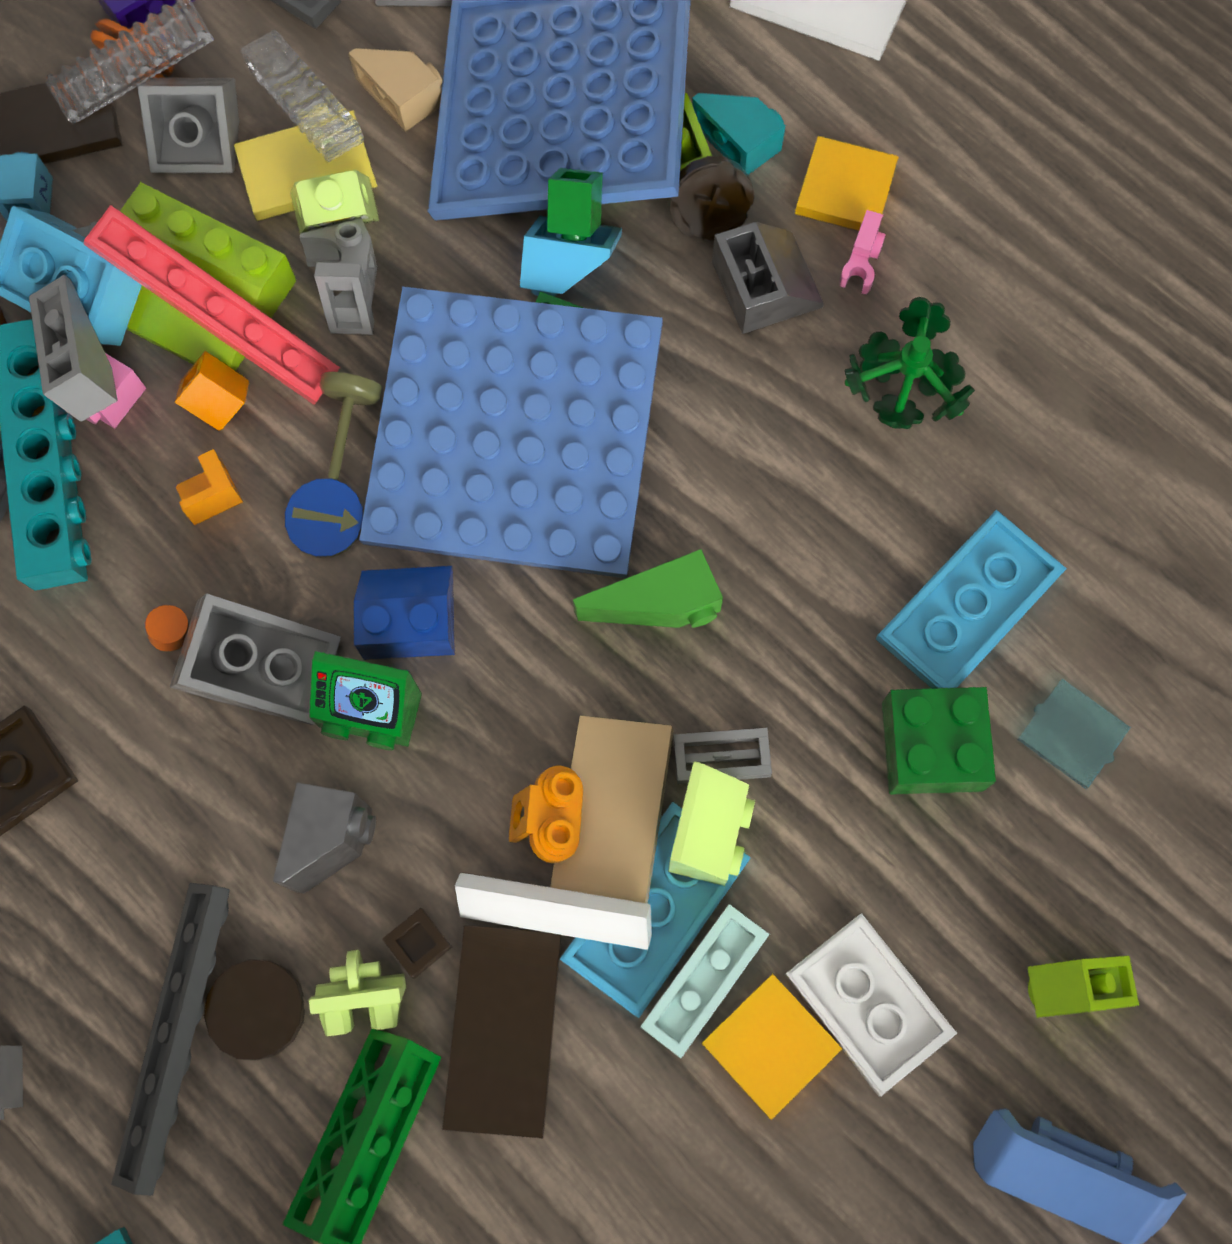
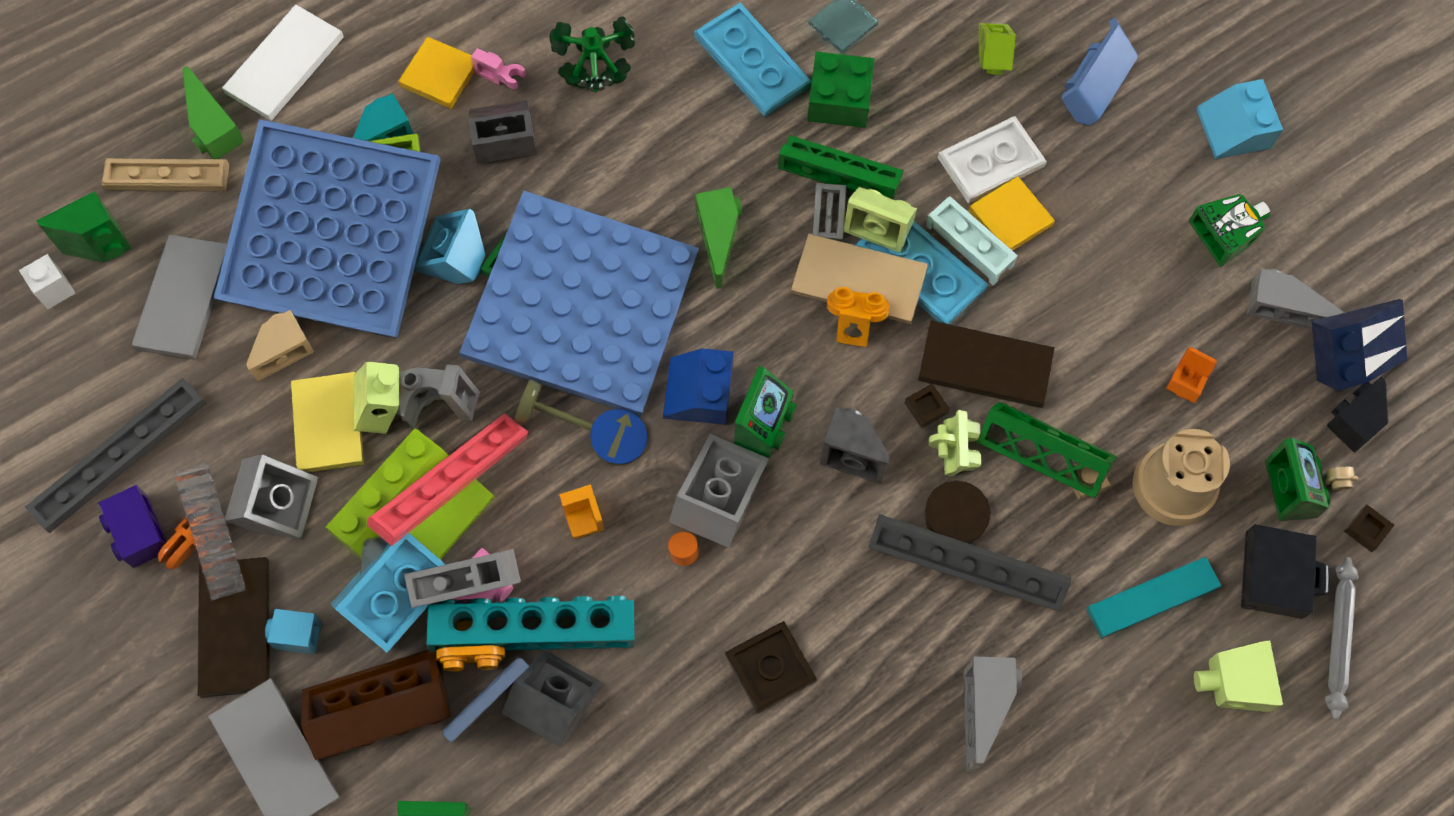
camera: 85 degrees left, 5 degrees down
light orange panel [175,351,249,430] -> none
clear gear [240,30,364,163] -> none
white tile [455,873,652,950] -> none
green brick [547,168,603,241] -> none
dark brown tile [667,156,755,240] -> none
none -> green fence [778,135,904,200]

